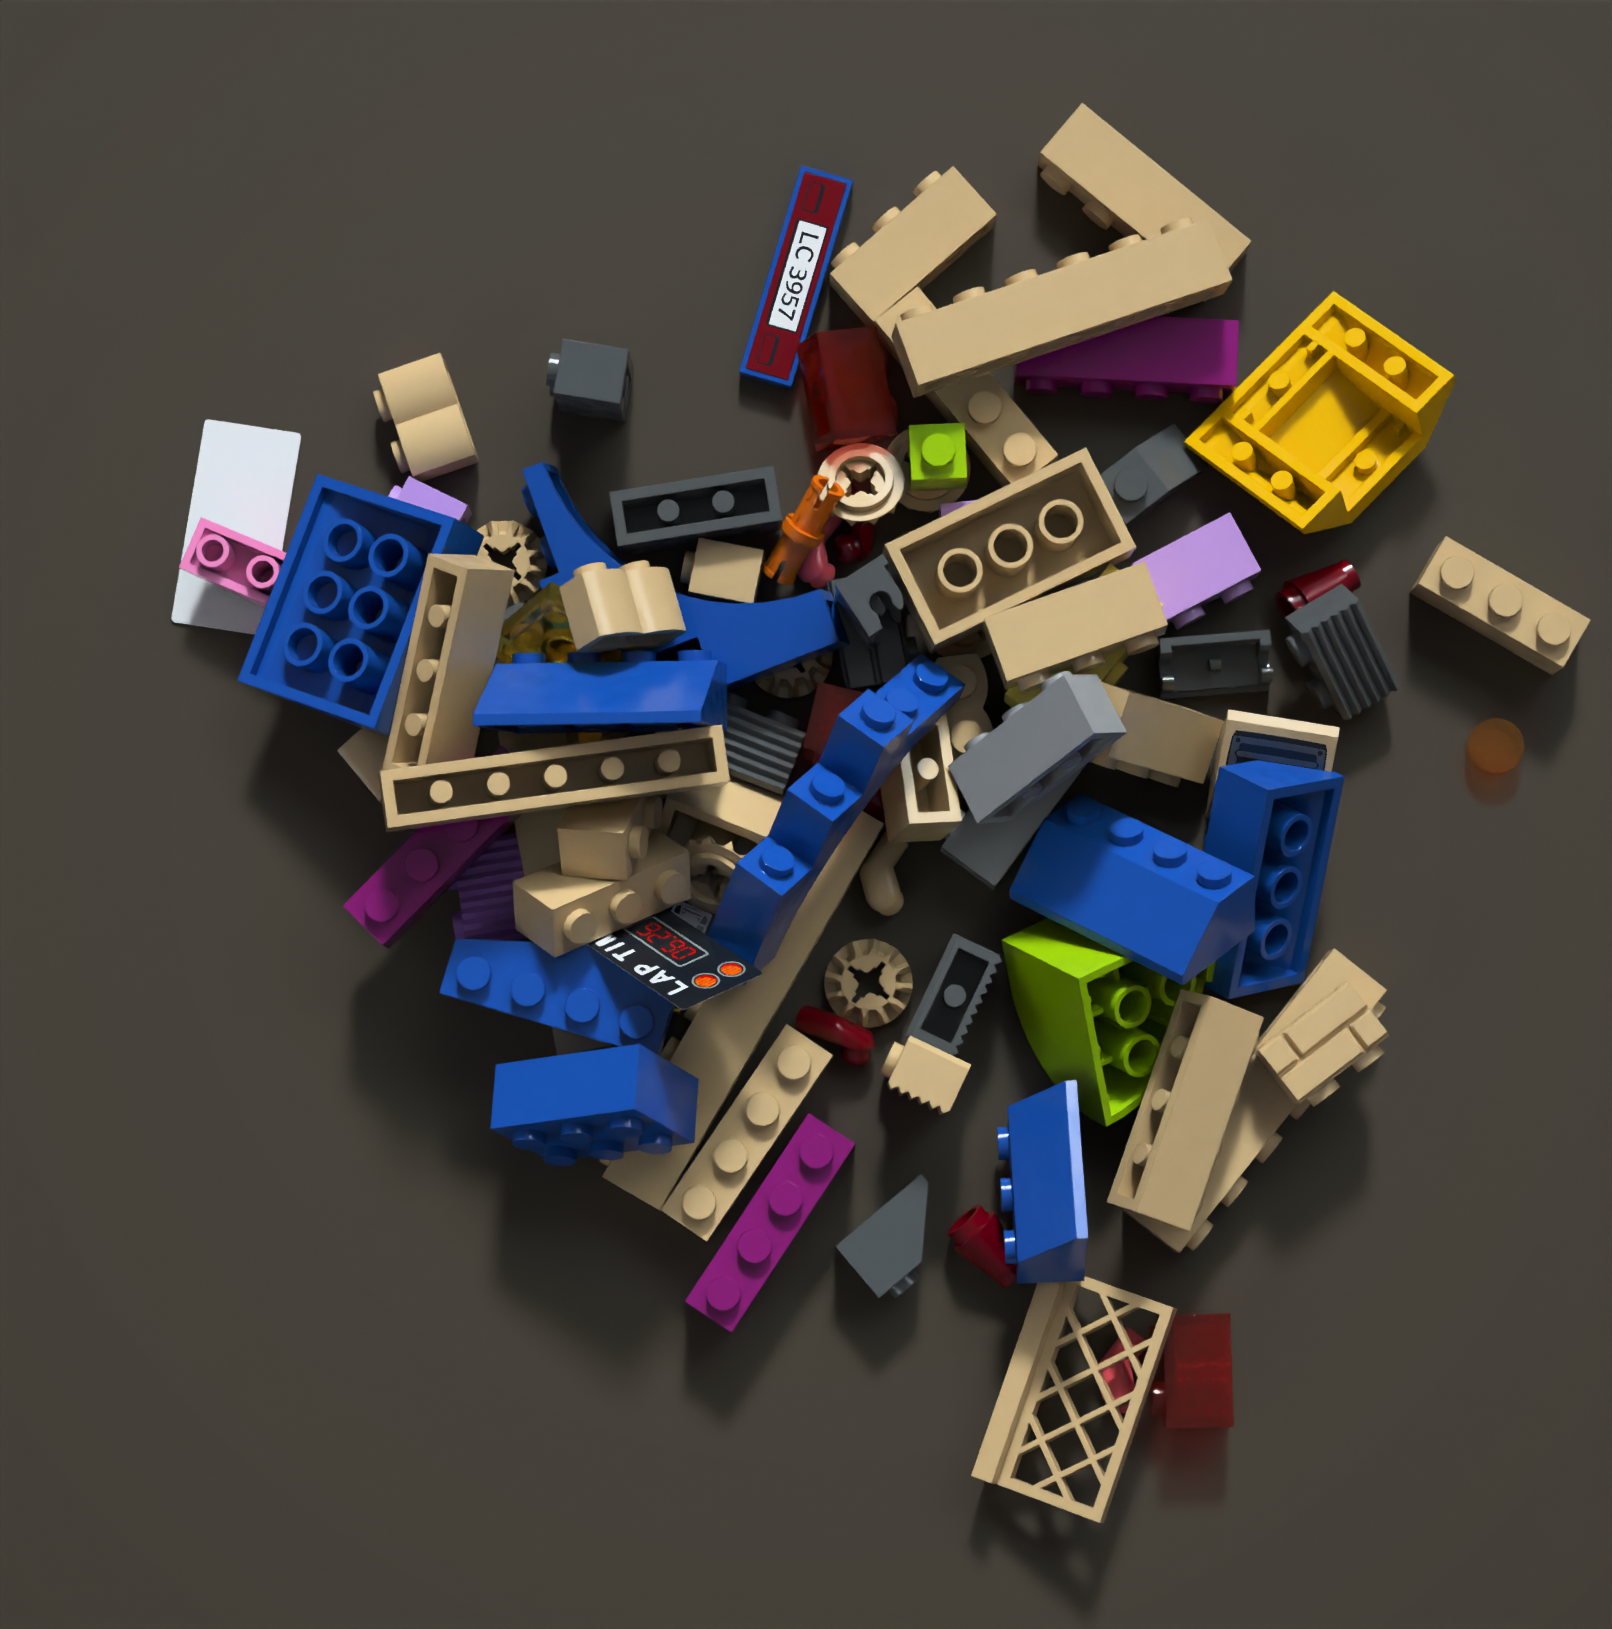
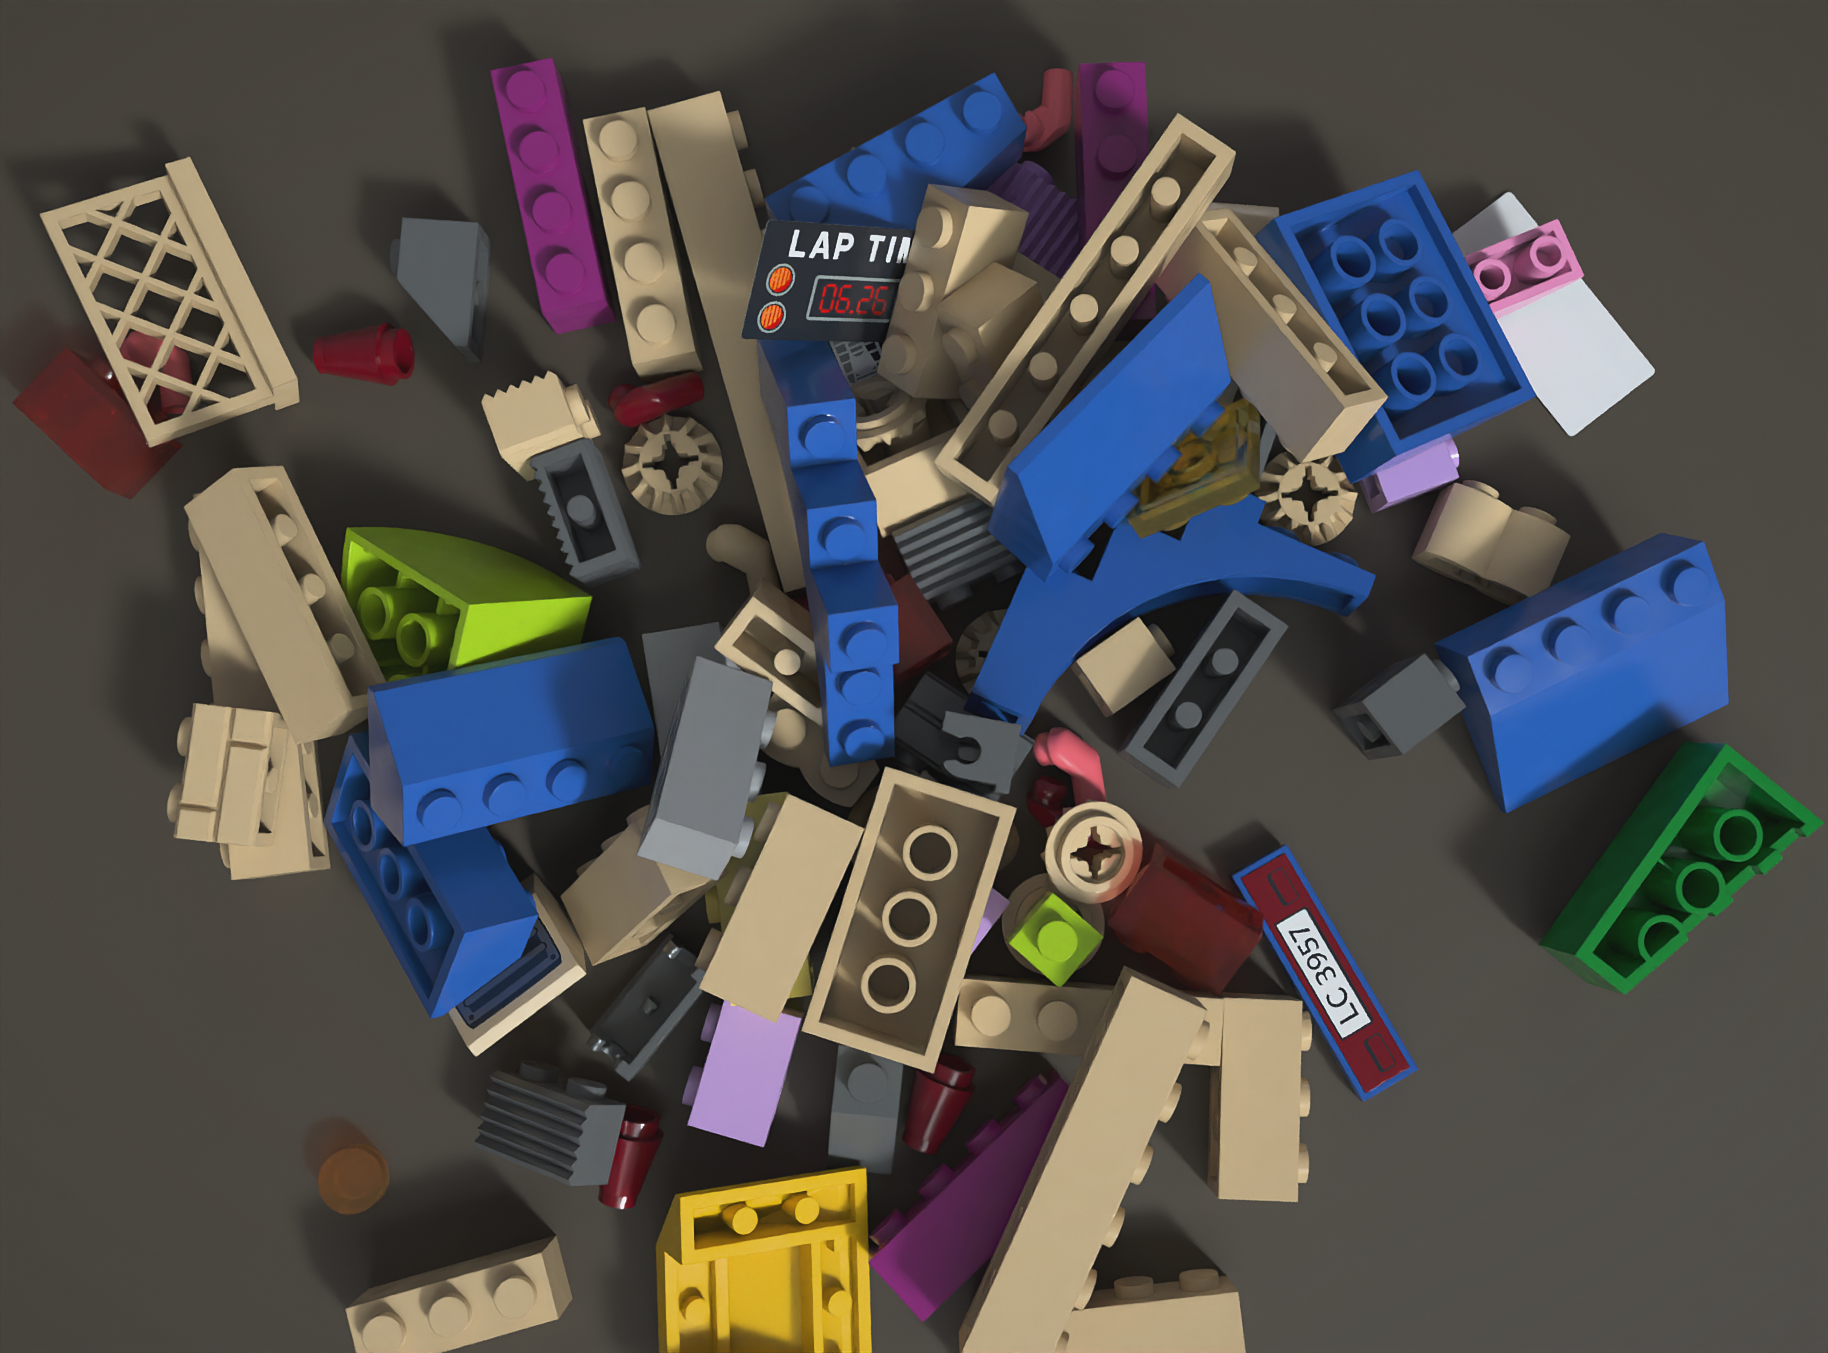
camera: 125 degrees right, 0 degrees up
blue brick [490,1044,699,1166] -> none
tan brick [559,560,687,653] -> none
orange pin [762,475,844,585] -> none
blue slope [997,1080,1088,1284] -> none
none -> dark red cone [902,1051,976,1154]
none -> coral arm [1019,68,1074,152]
none -> blue slope [1434,533,1729,814]
none -> green wedge [1538,742,1824,995]

